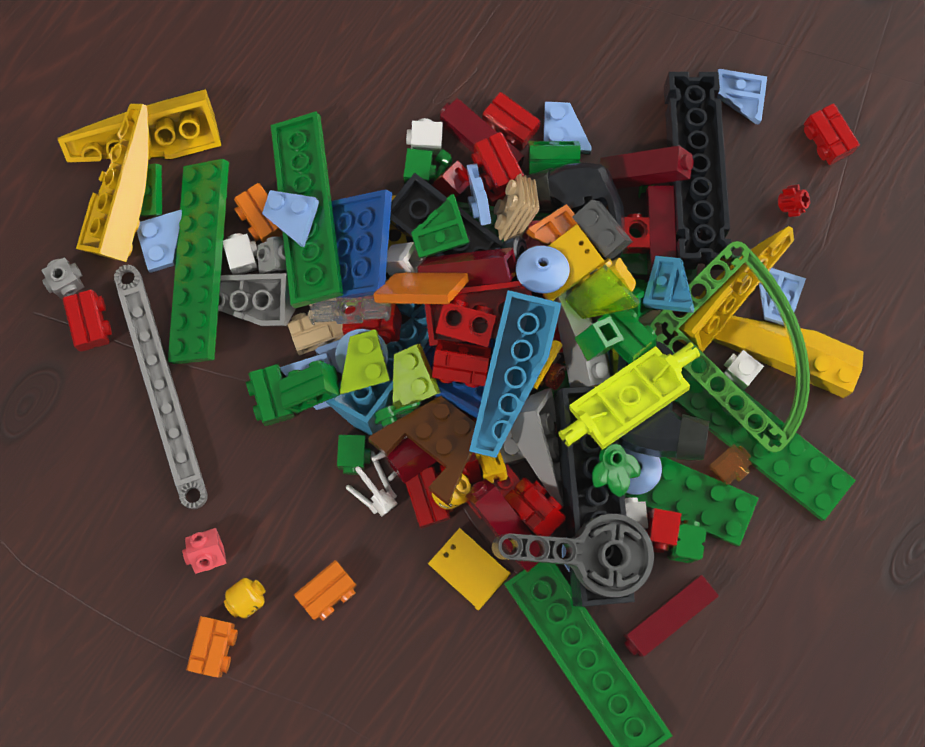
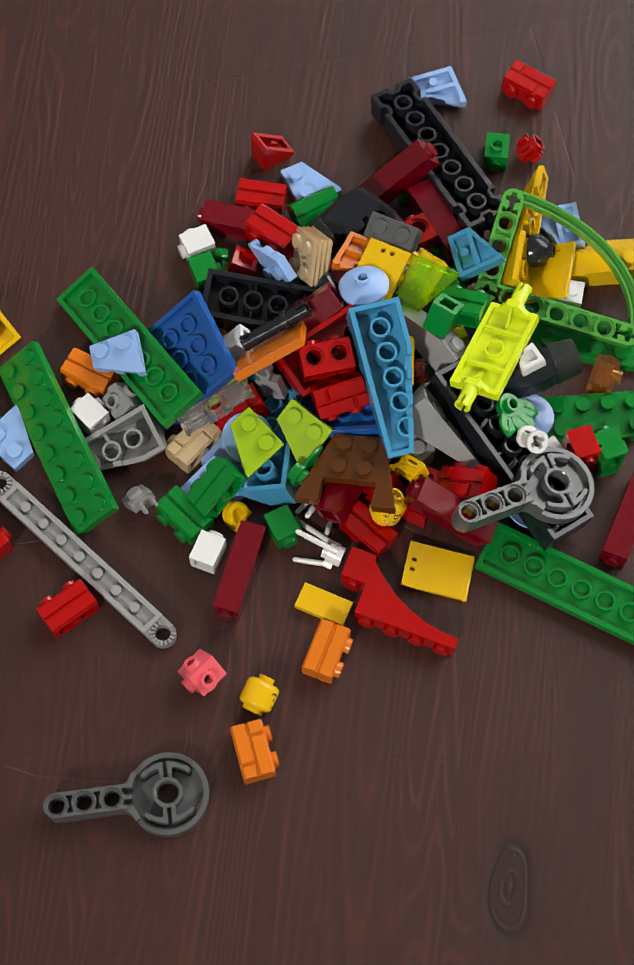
camera: 25 degrees left, 10 degrees down
green wing [411,194,469,259] -> none
none -> red brick [36,579,100,639]
none -> dark grey beam [43,752,210,837]
none -> light grey plate [121,484,158,514]
none -> white brick [189,530,227,575]
none -> dark red brick [212,520,267,621]
none -> yellow tile [222,500,252,532]
none -> black pin [239,301,313,351]
none -> red slope [251,133,295,171]
none -> light grey plate [255,364,288,399]
none -> yellow tile [295,582,353,626]
none -> red arch [341,546,458,656]
none -> green brick [482,132,510,172]
none -> white bush [516,425,549,453]
none -> white tile [519,342,546,377]
none -> black brick [526,233,556,267]
none -> yellow container [527,241,576,304]

